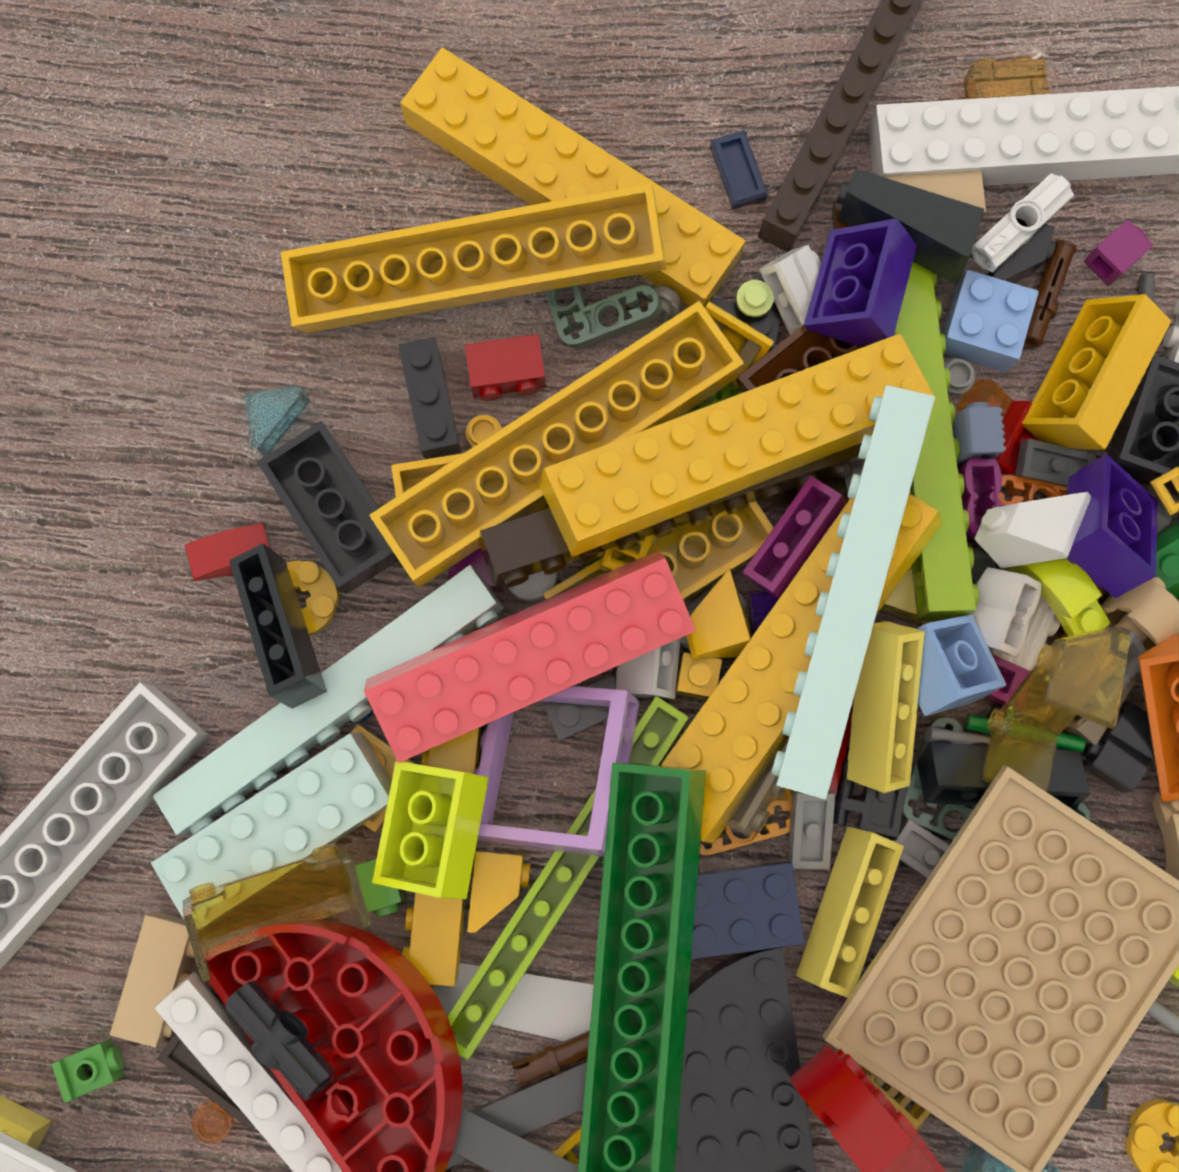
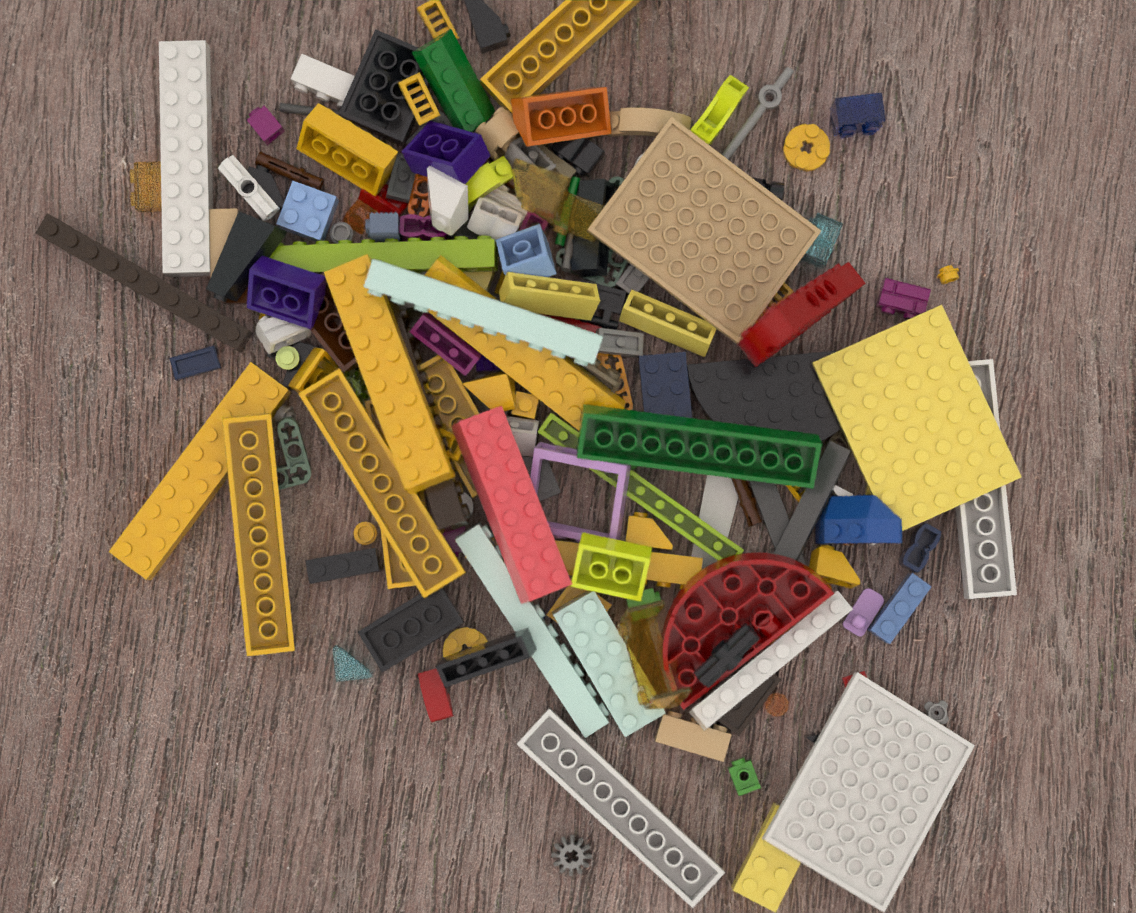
camera: 85 degrees left, 5 degrees up
red brick [465,334,546,401] -> none

